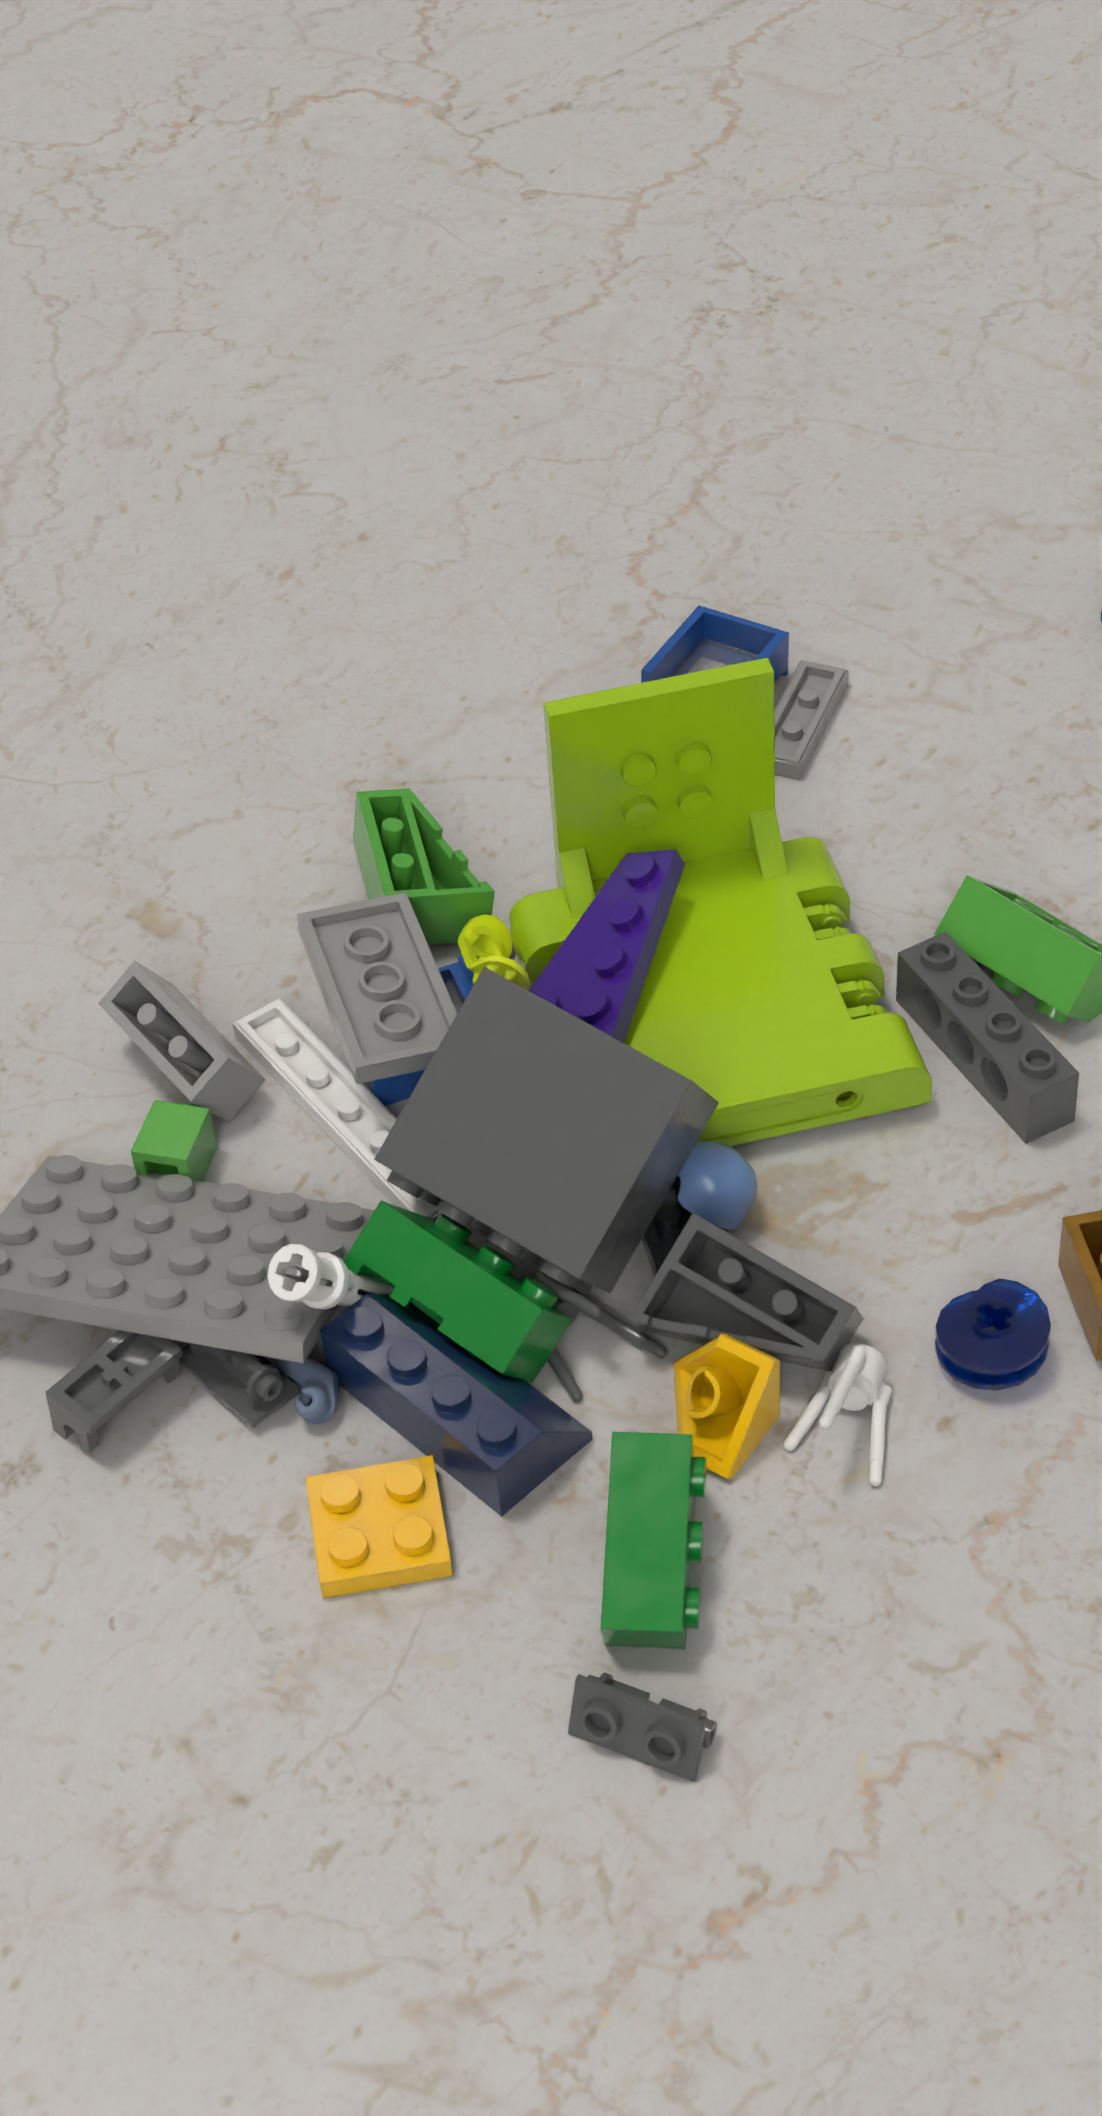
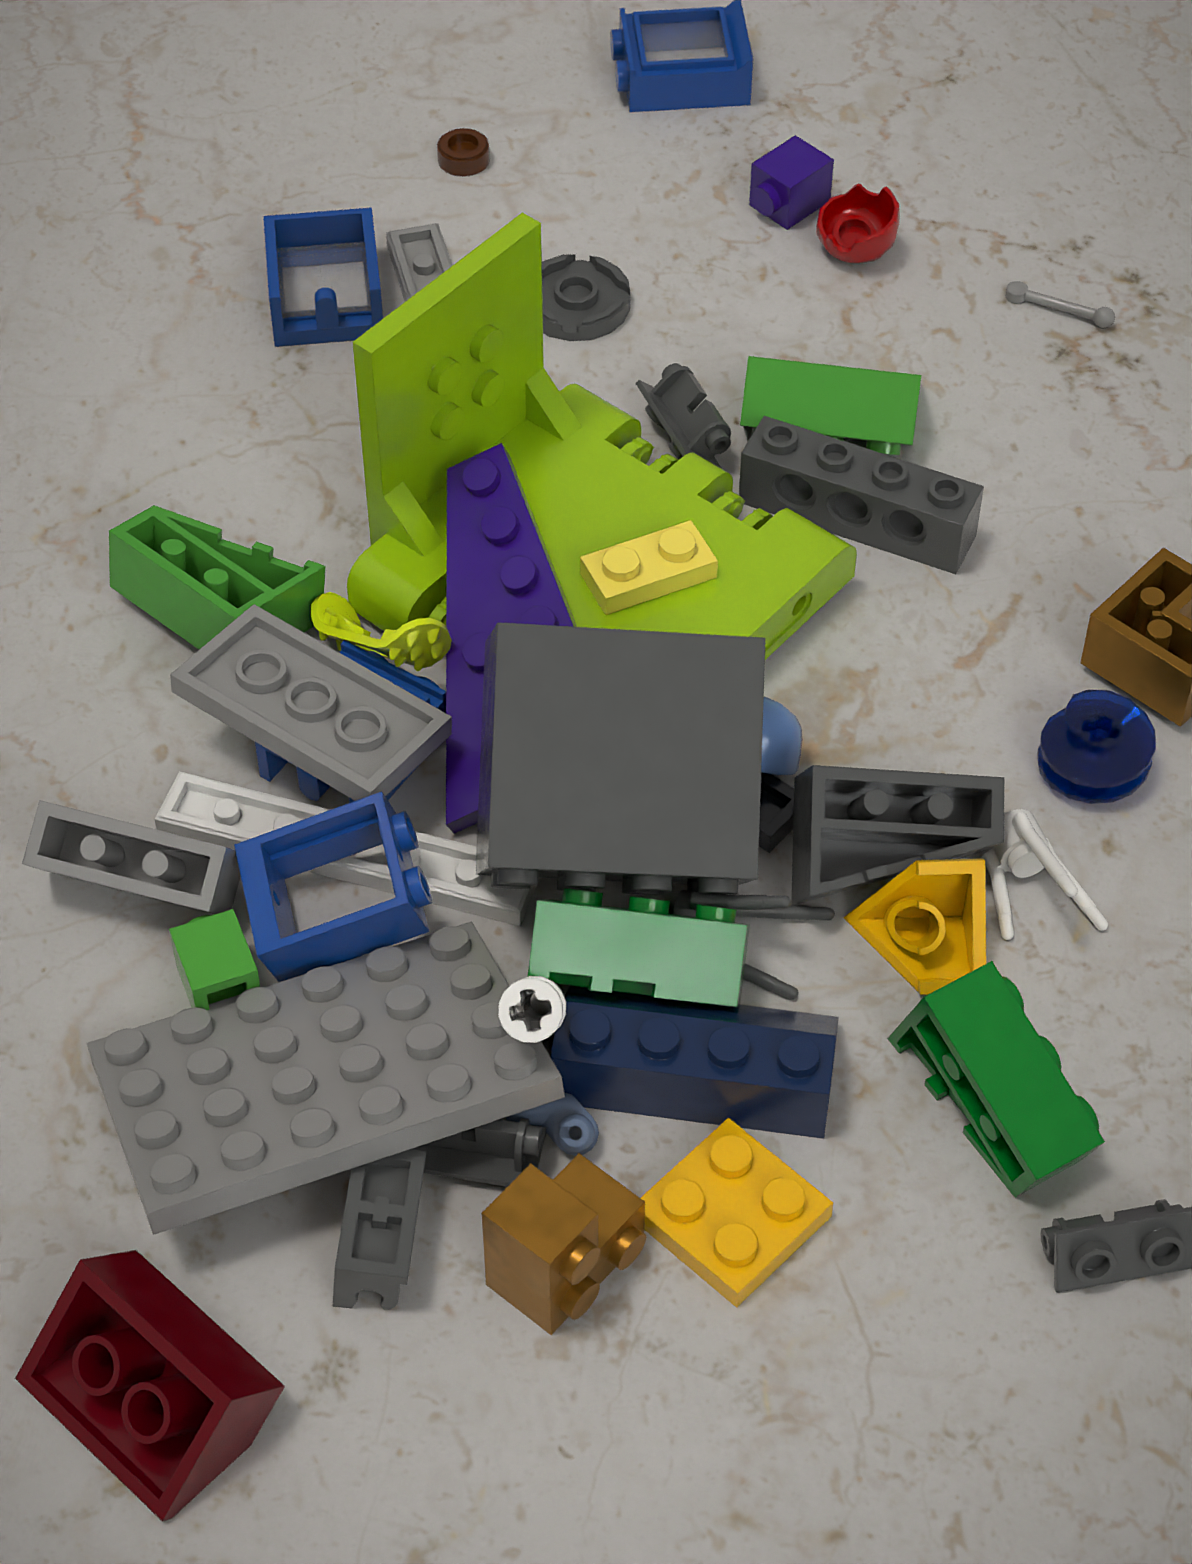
camera: 40 degrees left, 5 degrees up
none -> blue window [234,791,432,982]
none -> reddish brown tile [437,128,490,176]
none -> pearl gold brick [482,1153,646,1335]
none -> dark grey tile [542,254,630,341]
none -> light yellow plate [580,520,718,615]
none -> dark grey hinge [636,363,731,469]

